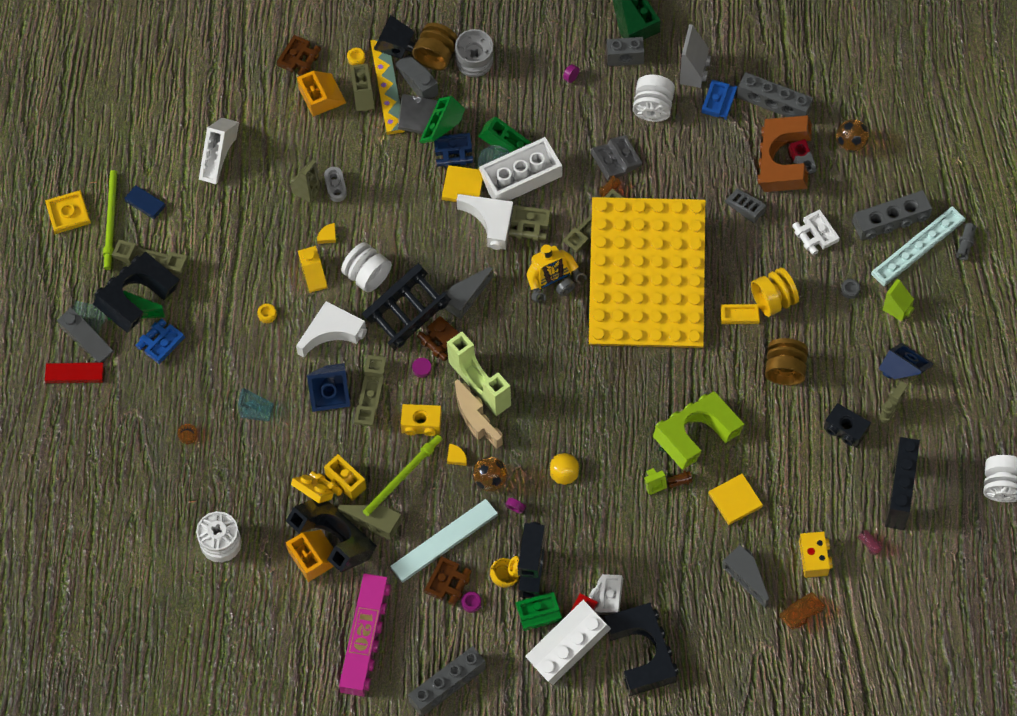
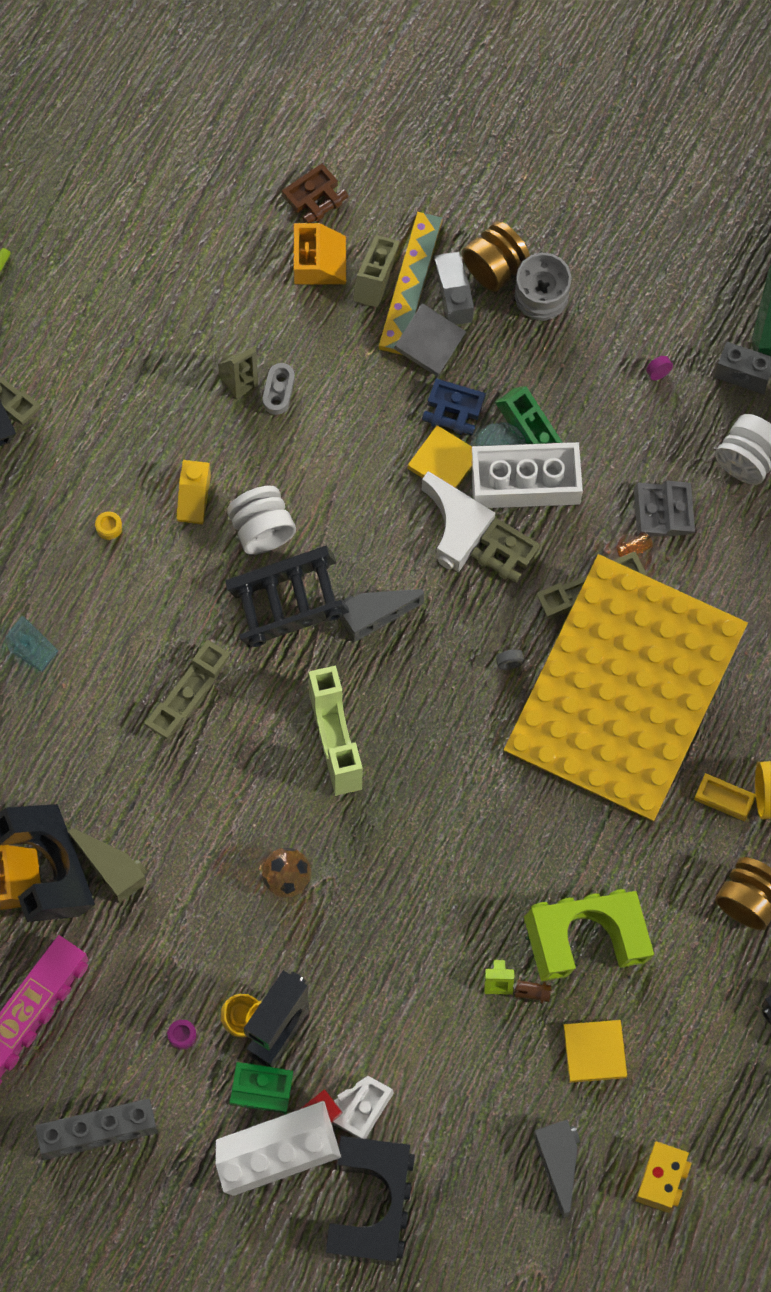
camera: 20 degrees right, 5 degrees up
dark blue tile [124,185,165,219] -> none
white arch [199,118,239,184] -> none
yellow plate [291,471,342,503] -> none
white arch [296,301,367,357] -> none
dark blue slope [307,363,351,412] -> none
yellow tile [317,223,336,244] -> none
yellow brick [324,454,367,501] -> none
yellow tile [347,48,365,65] -> none
lime bar [363,435,442,516] -> none
black torso [374,15,416,58] -> none
light aqua tile [390,499,498,583] -> none
yellow brick [401,404,442,436] -> none
magenta tile [412,358,432,378] -> none
reddish brown plate [417,316,459,361] -> none
green slope [419,96,465,144] -> none
reddish brown plate [424,556,472,606] -> none
yellow tile [447,444,467,466] -> none
tan slope [455,379,503,449] -> none
magenta tile [505,498,526,514] -> none
yellow torso [527,245,587,303] -> none
yellow hair [550,453,579,485] -> none
clear orange slope [779,592,825,630] -> none
clear pink pin [858,530,883,555] -> none

